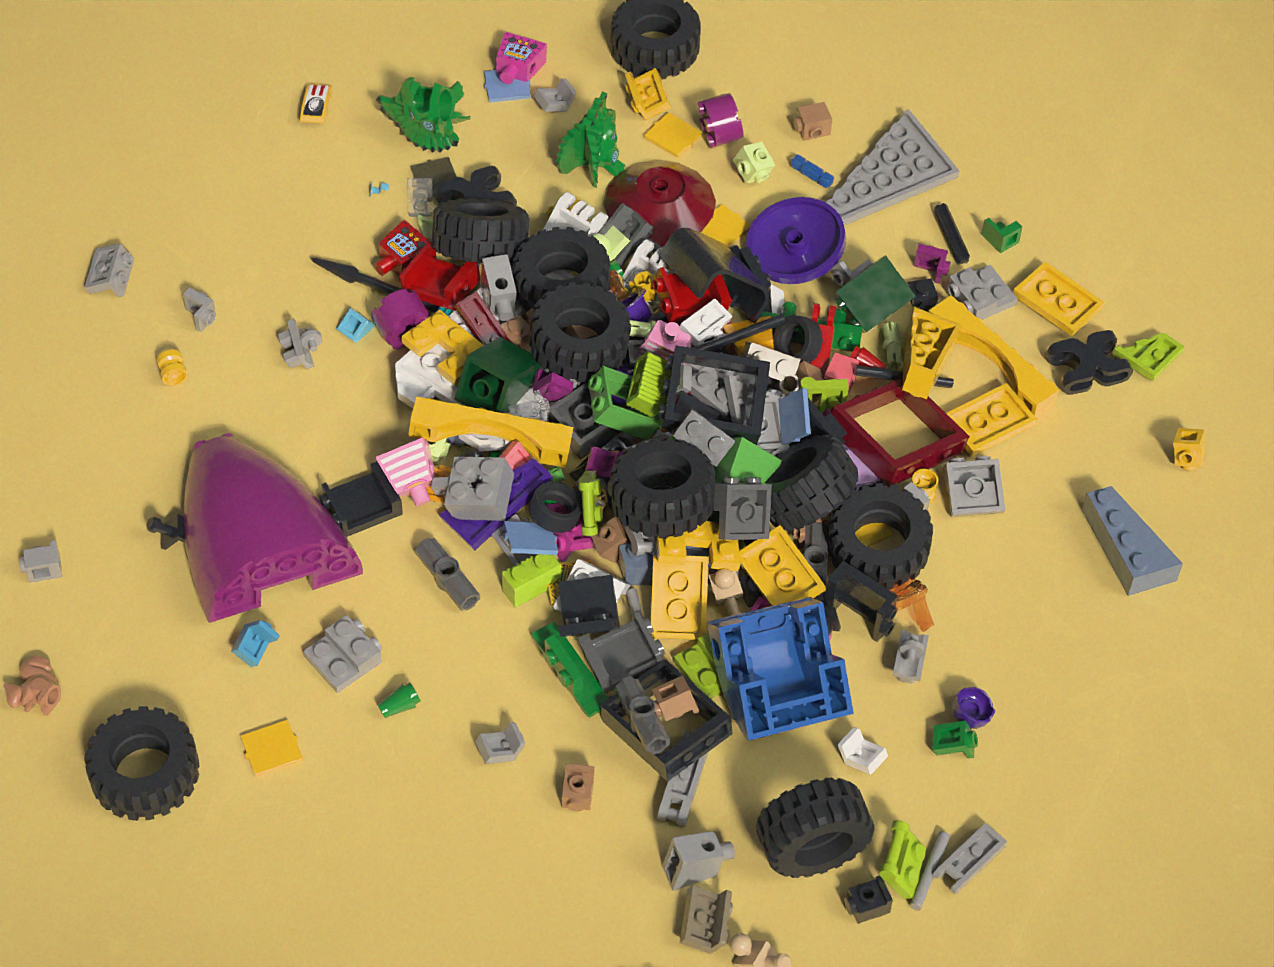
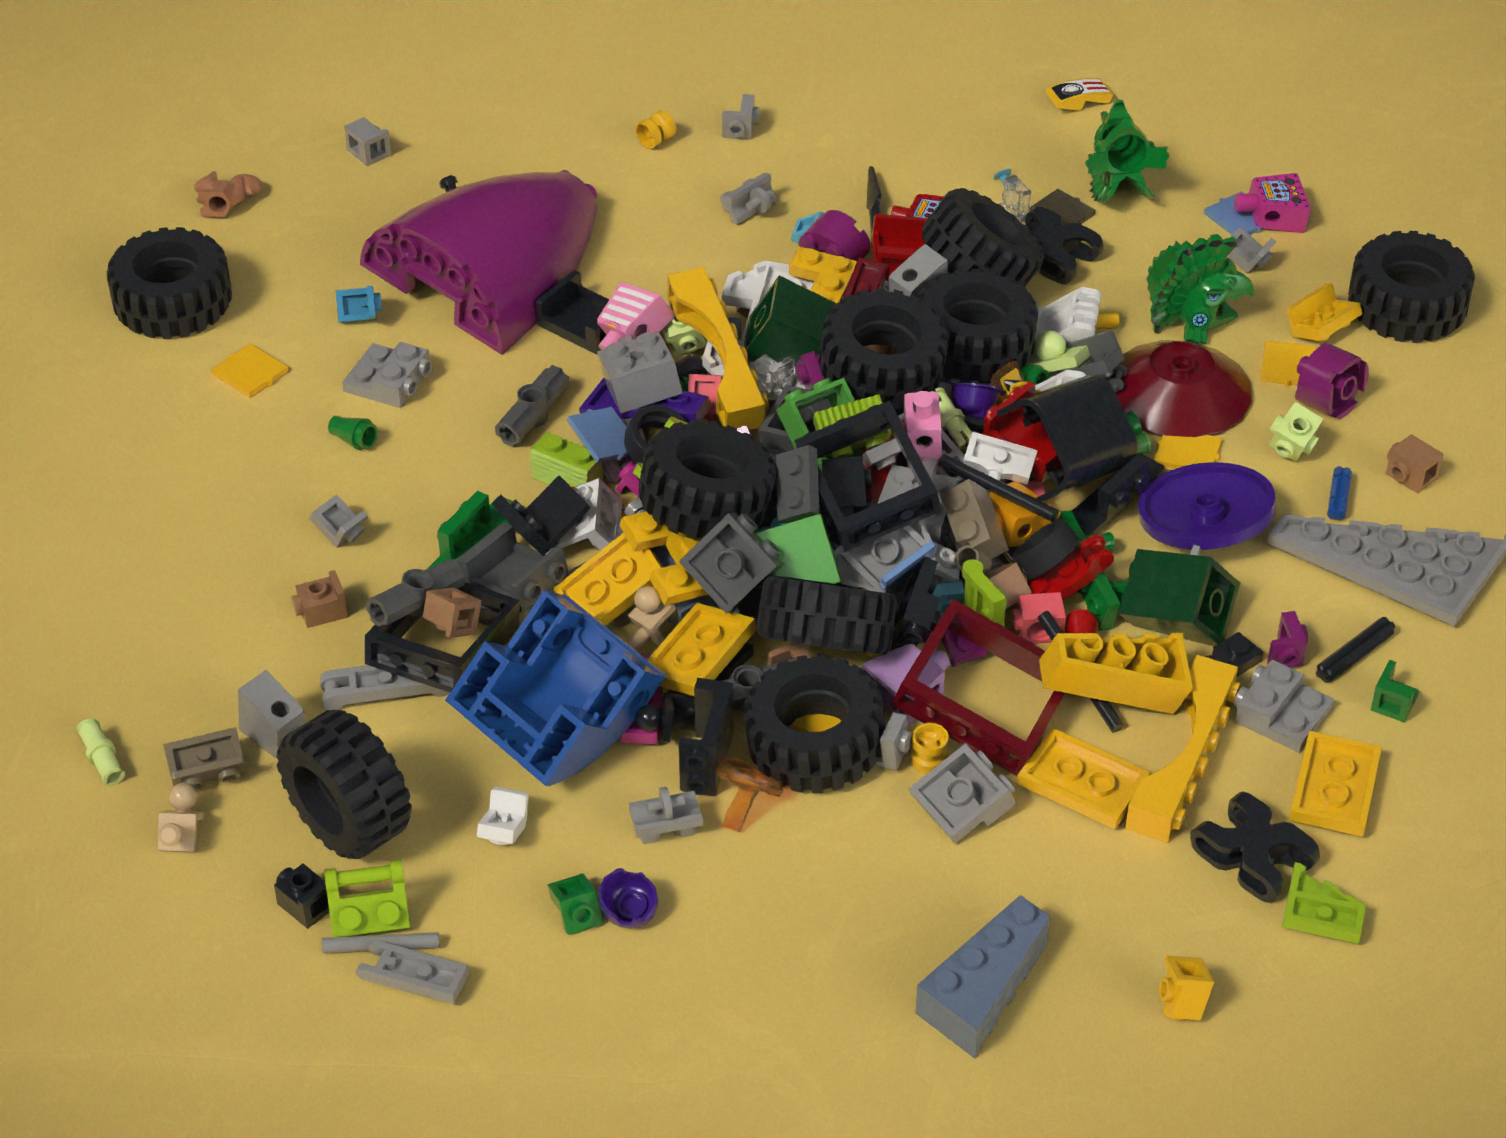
camera: 65 degrees right, 10 degrees down
light grey bracket [84,243,134,297] -> none
white sticker [770,284,785,314] -> none

